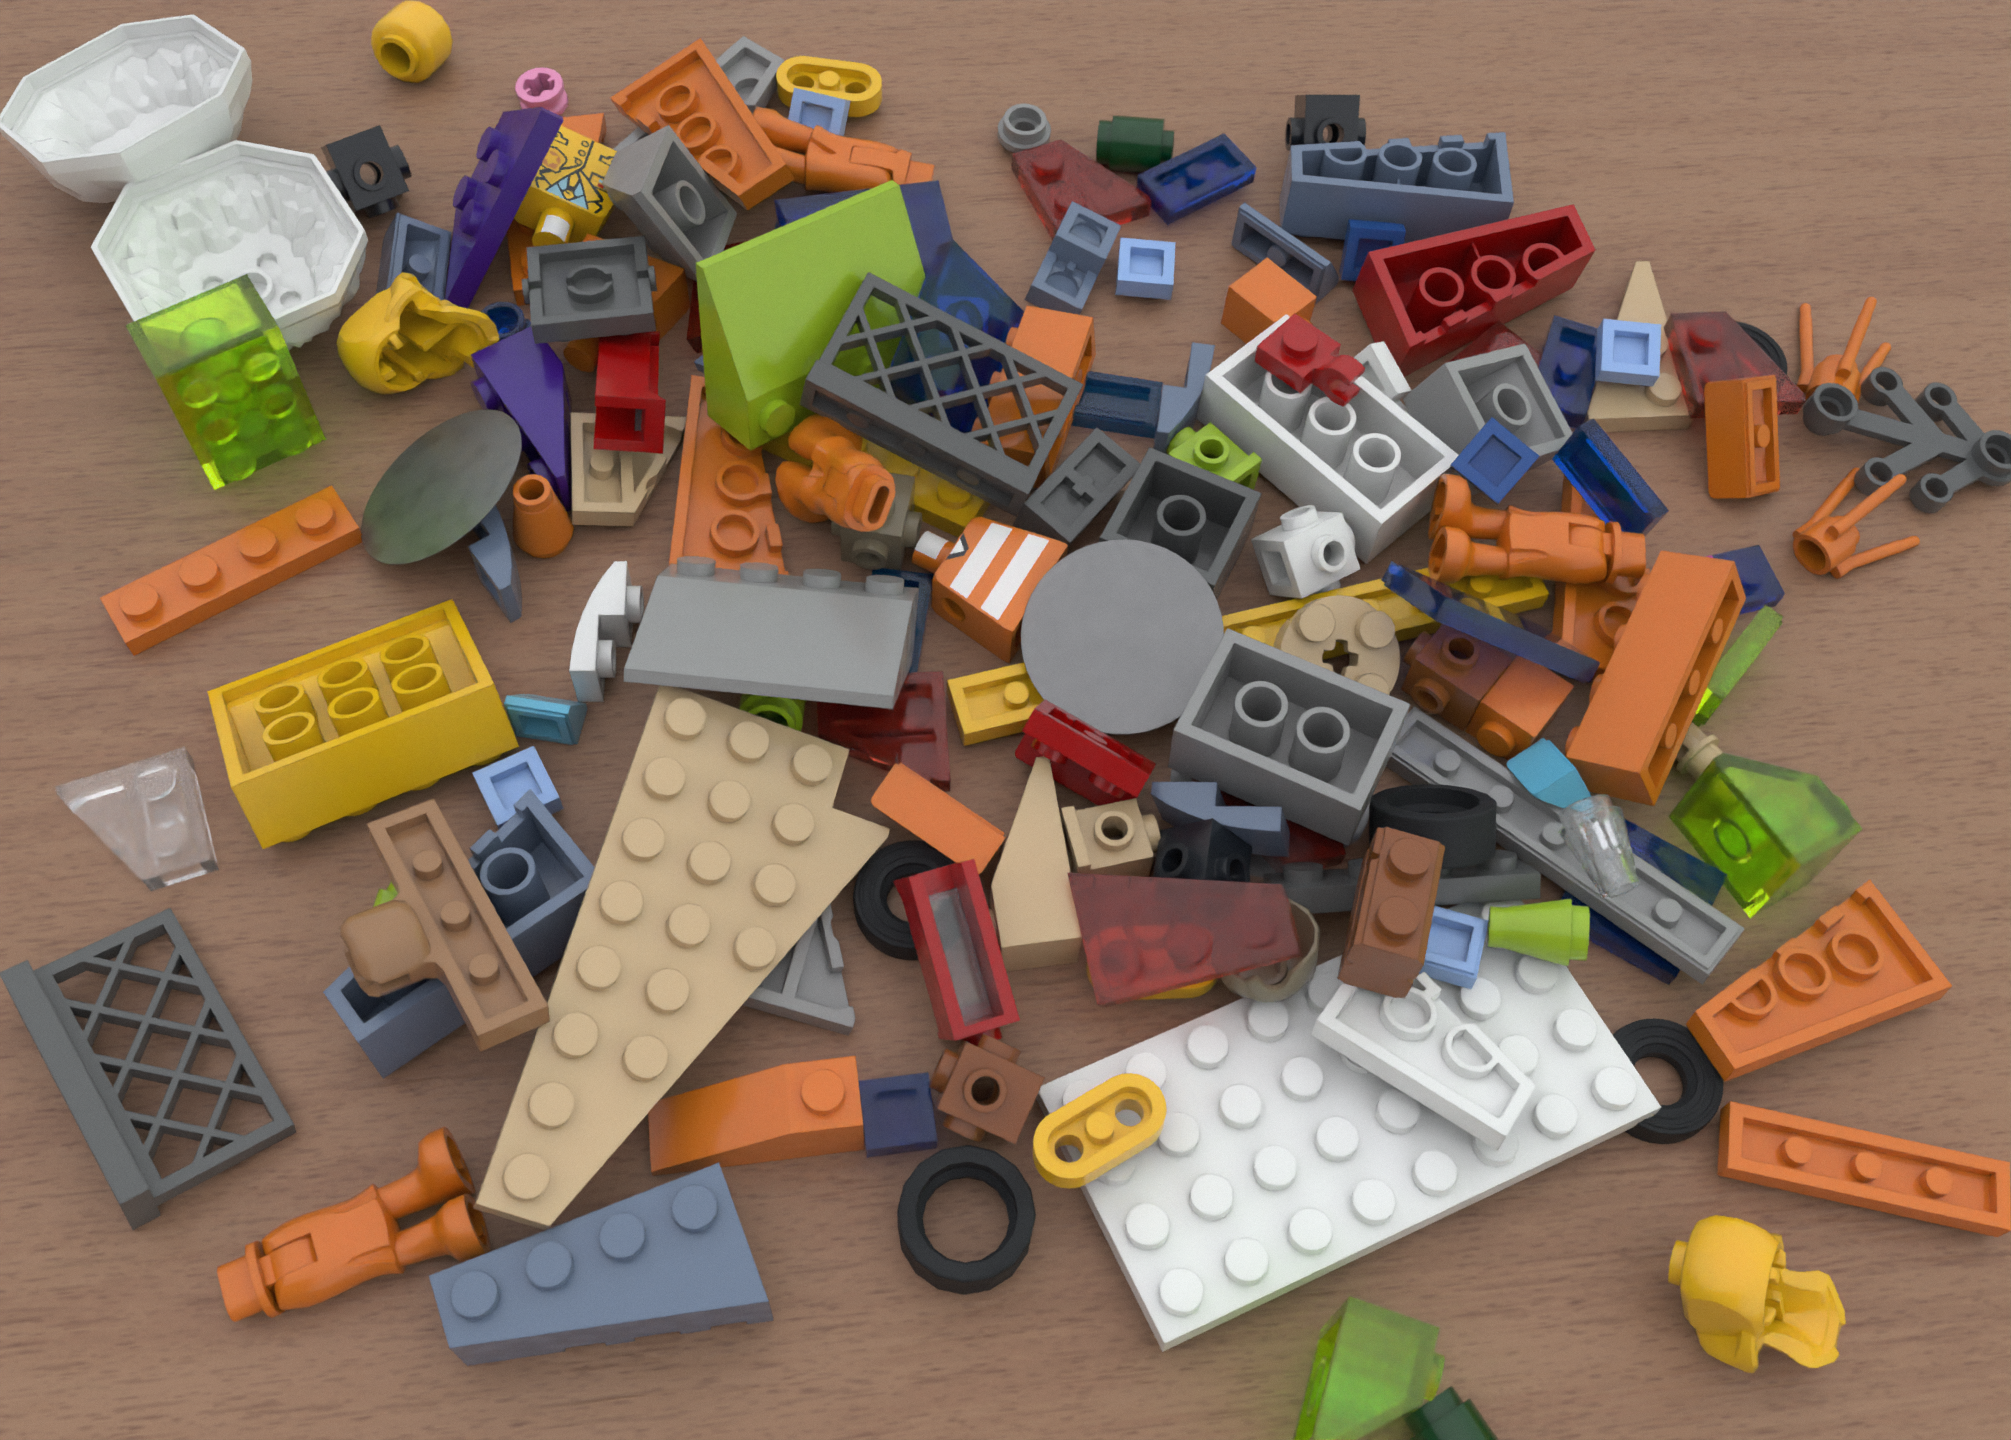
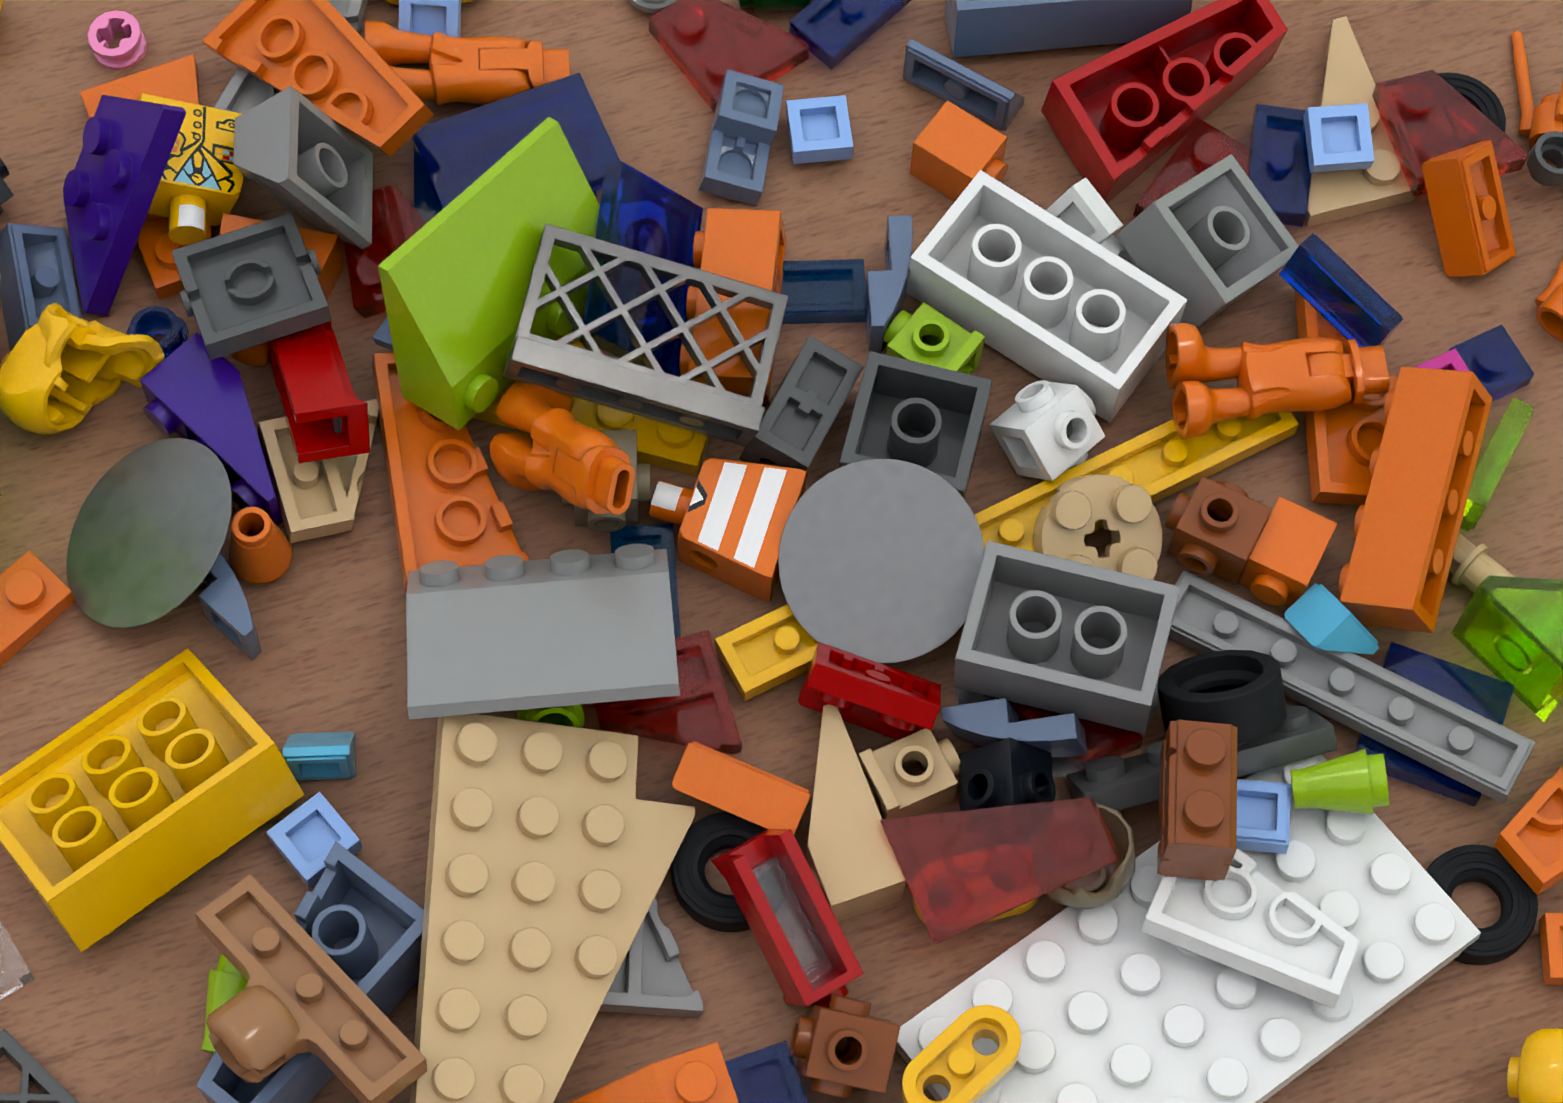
camera: 10 degrees left, 5 degrees up
white slope [569,561,644,702] -> none
red plate [1254,313,1365,407] -> none
blue plate [1339,219,1406,281] -> none
clear blue tile [1381,561,1600,683] -> none
blue plate [1450,417,1540,505] -> none
clear cone [1558,794,1641,899] -> none

